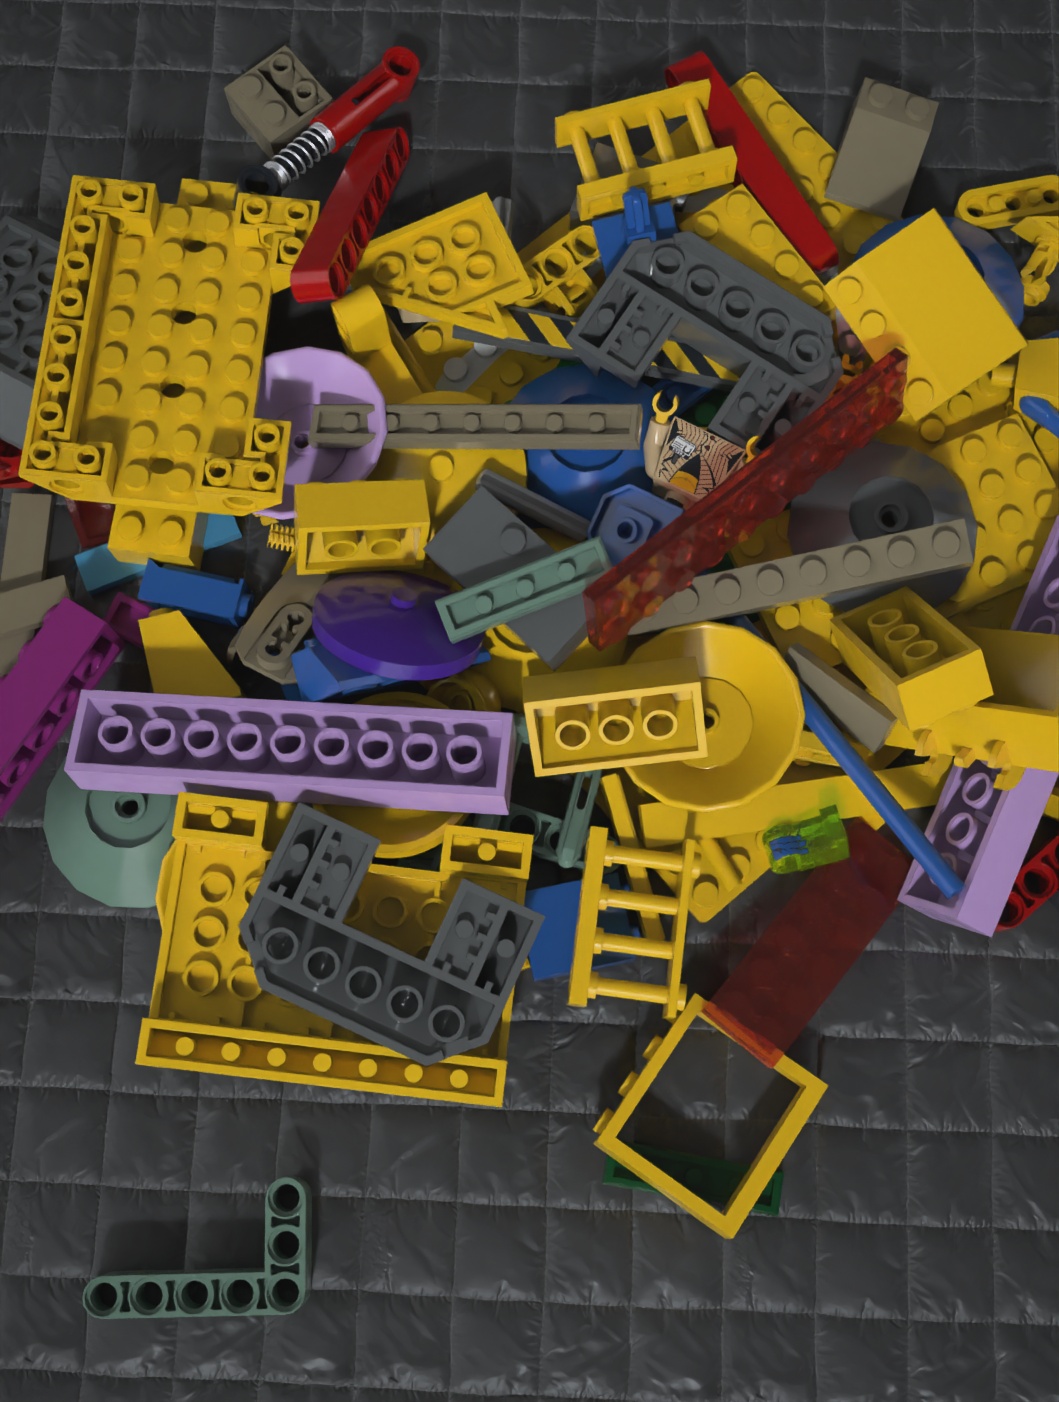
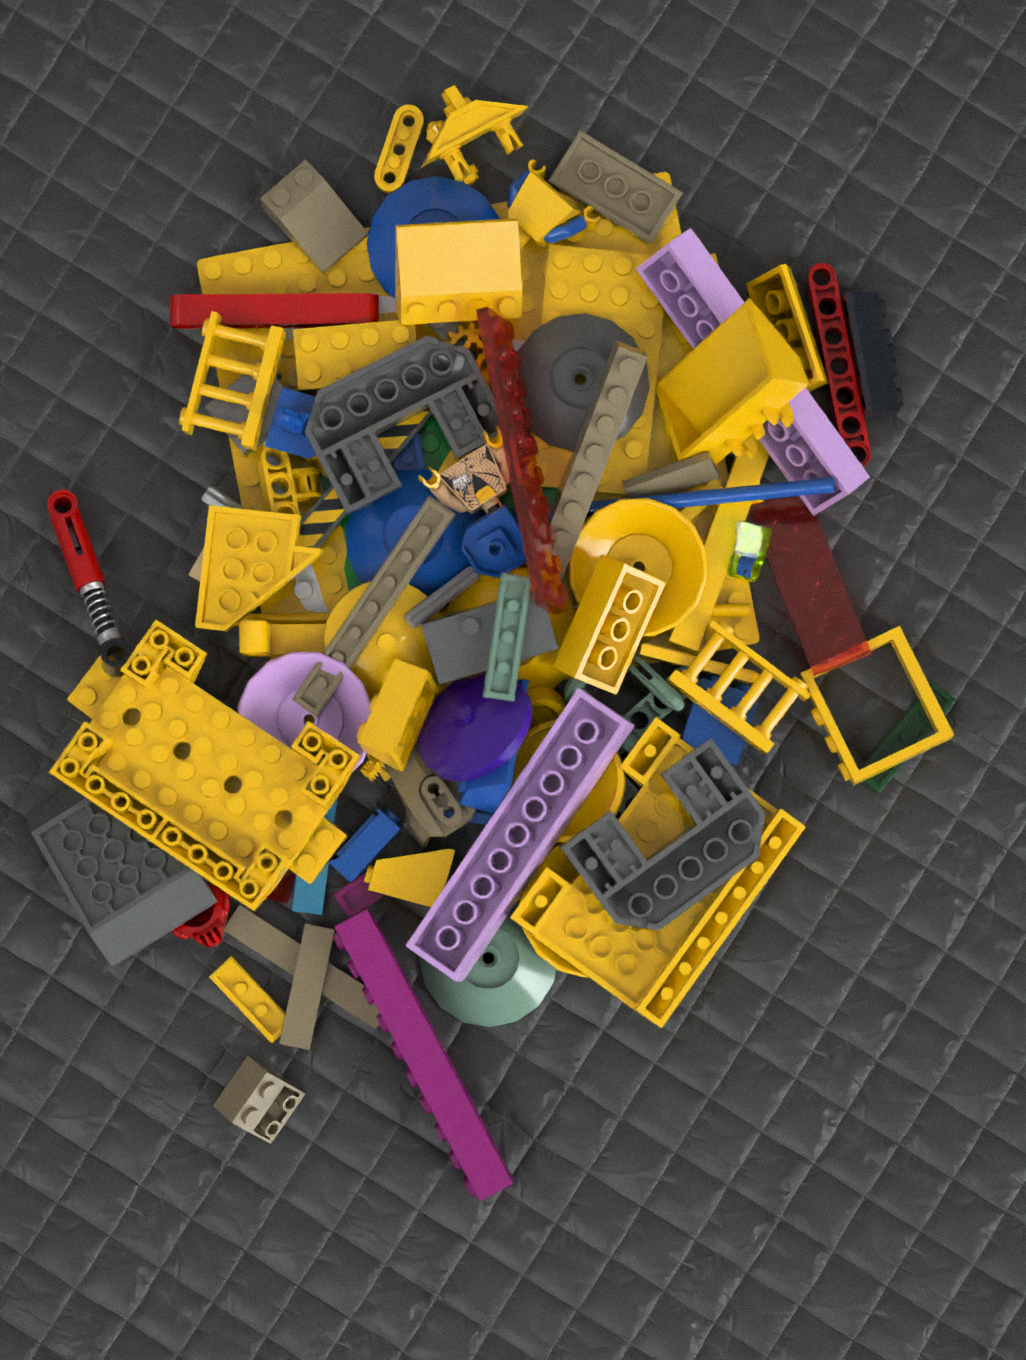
camera: 60 degrees left, 10 degrees up
sand green beam [82,1175,312,1319] -> none
dark tan slope [224,45,333,161] -> none
red beam [290,127,410,304] -> none
yellow brick [830,586,994,731] -> none

